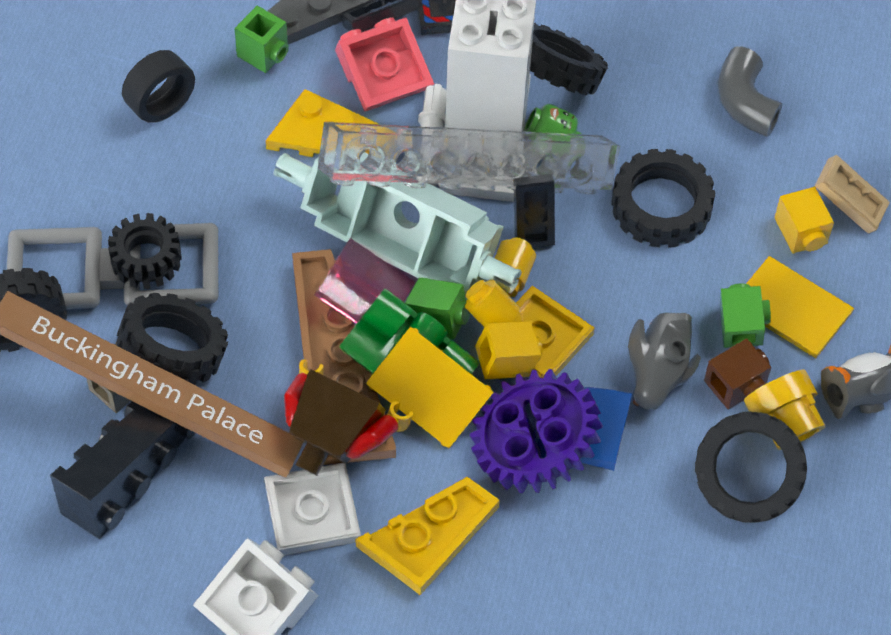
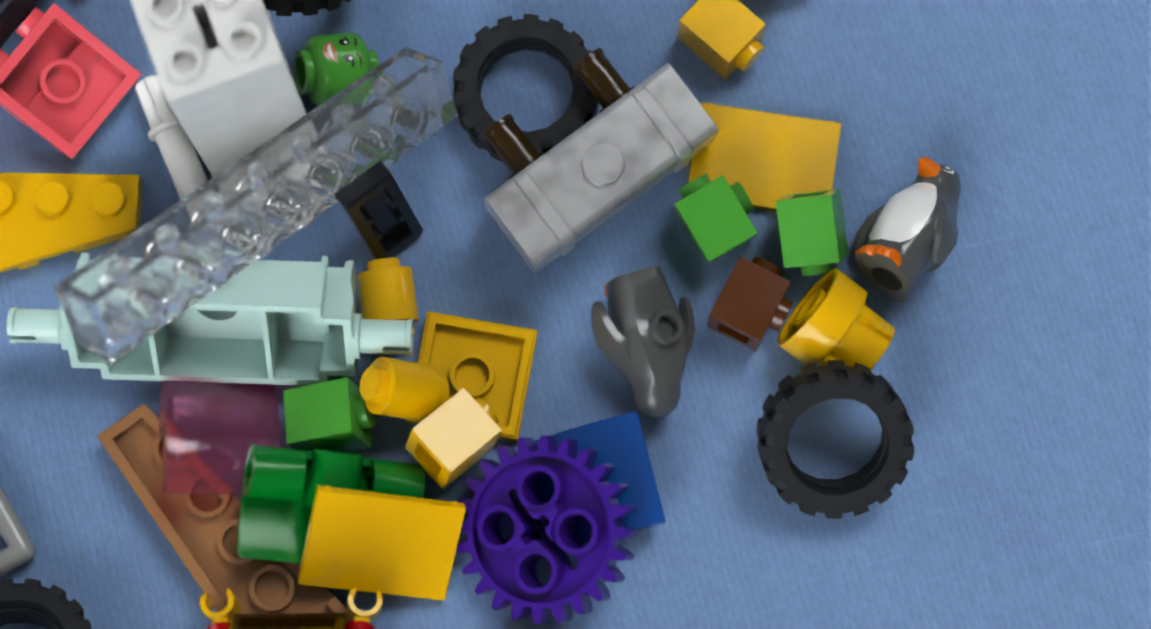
camera: 25 degrees left, 20 degrees up
none -> flat silver piece [482,48,719,274]
none -> bright green brick [776,189,849,276]

